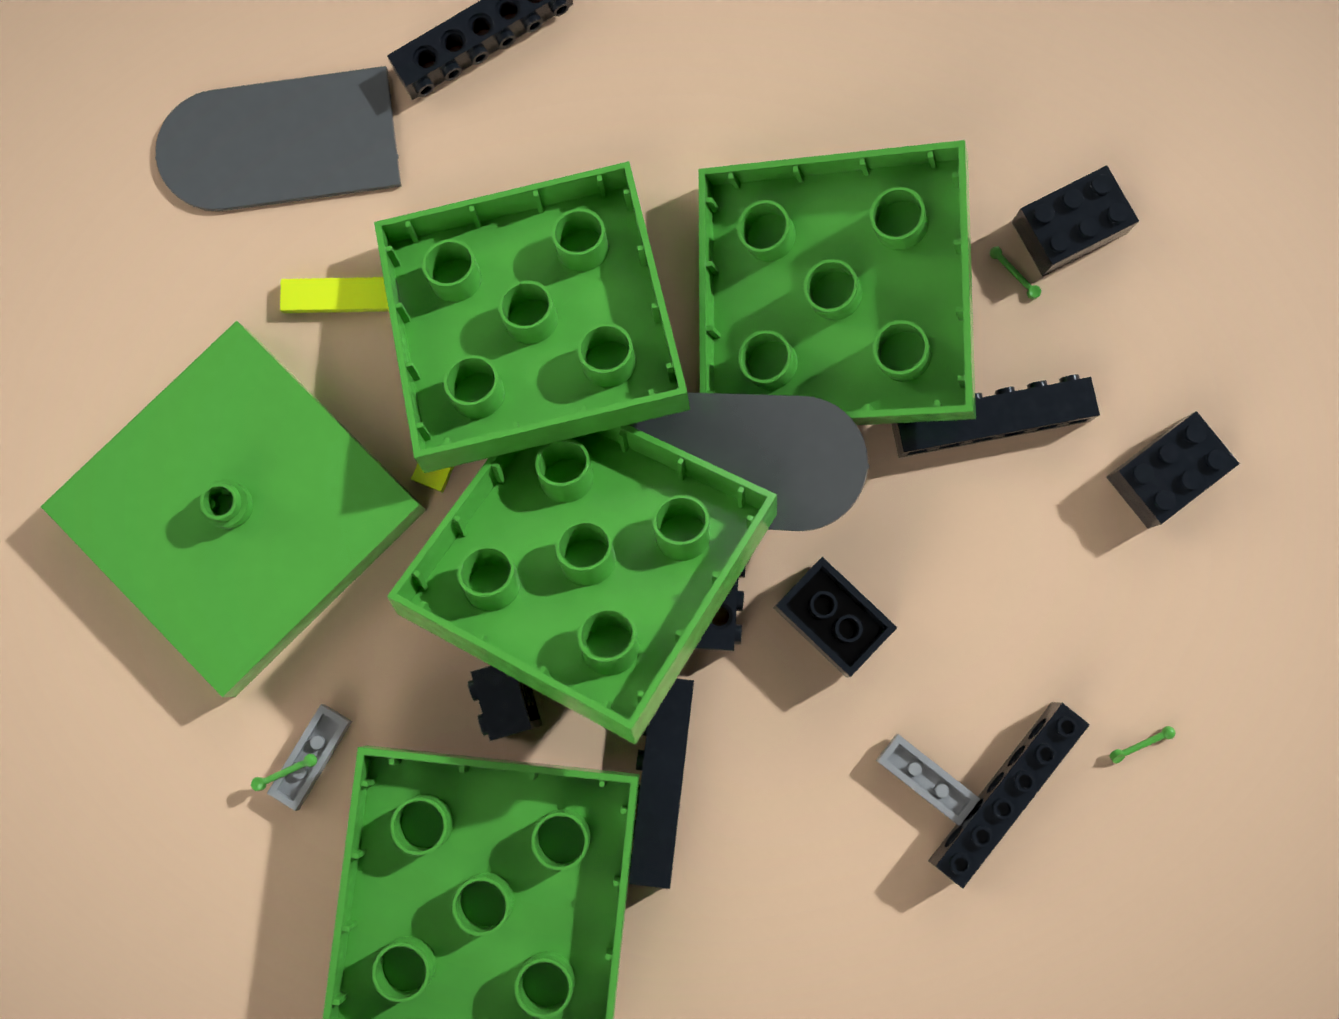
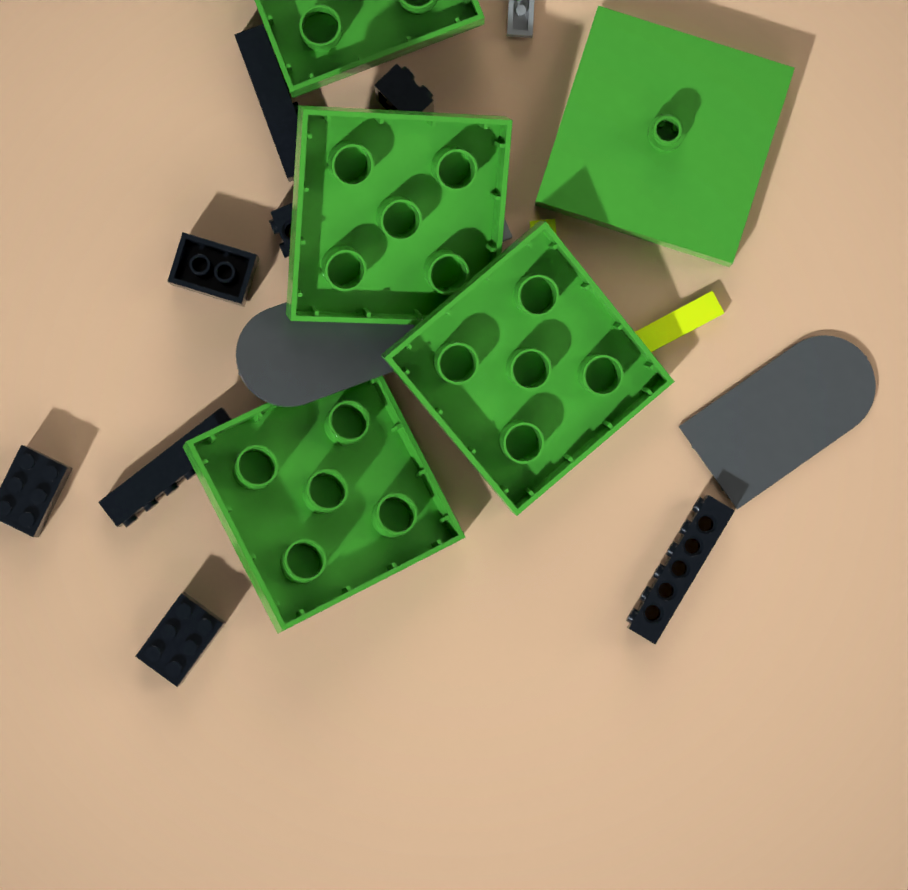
camera: 150 degrees right, 5 degrees up
light grey plate [876,734,980,826] -> none
black brick [928,702,1090,889] -> none
bright green hinge [990,247,1041,299] -> none

